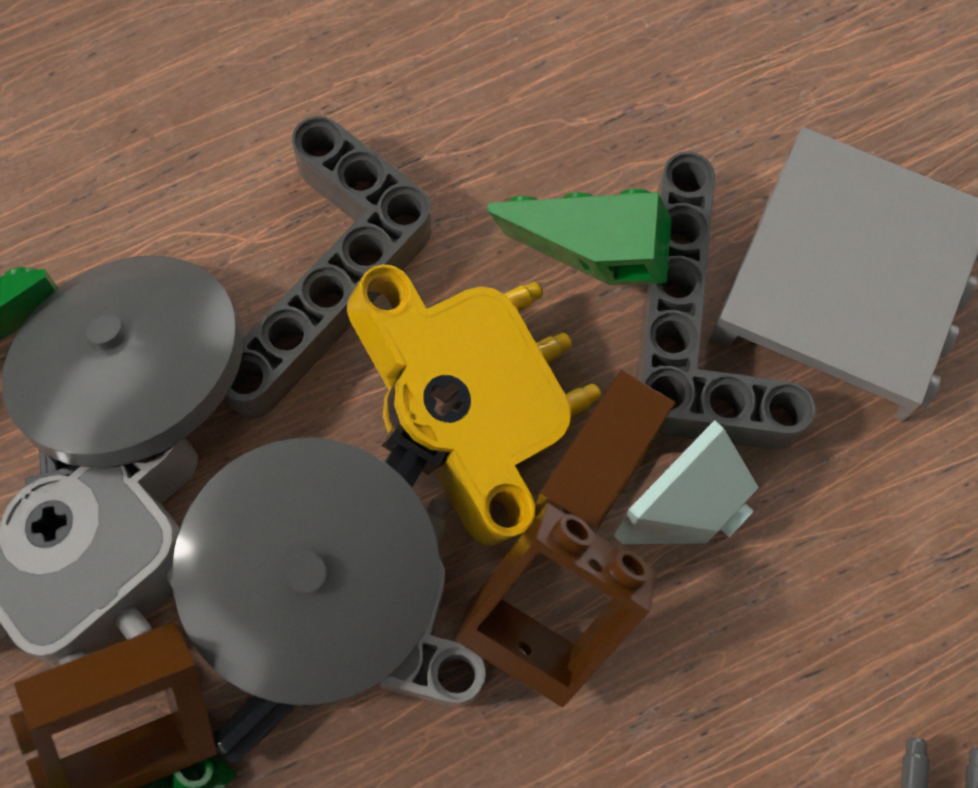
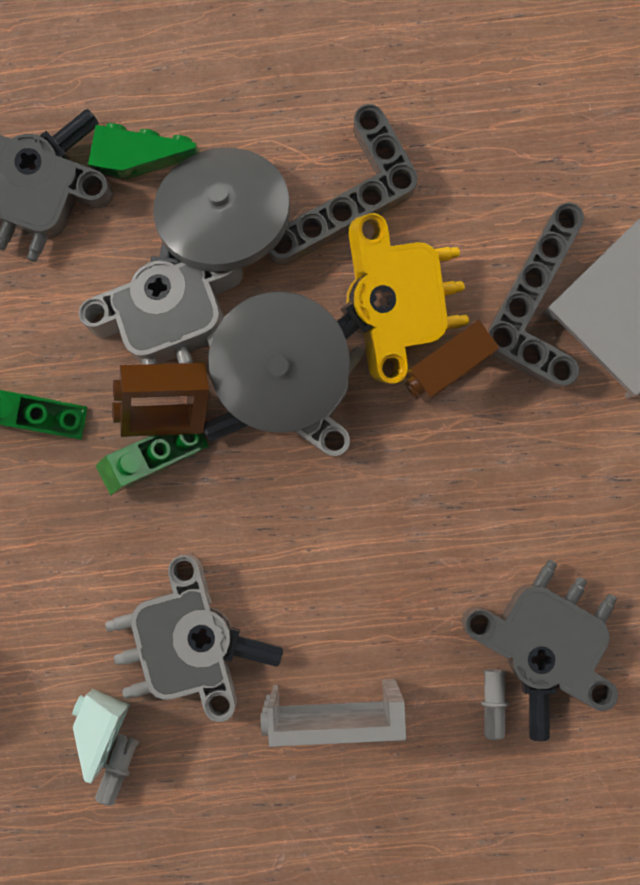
camera: 30 degrees right, 15 degrees up
reddish brown window [455,503,657,708] -> none
green slope [487,189,671,285] -> none
light aqua slope [614,420,759,544] -> none

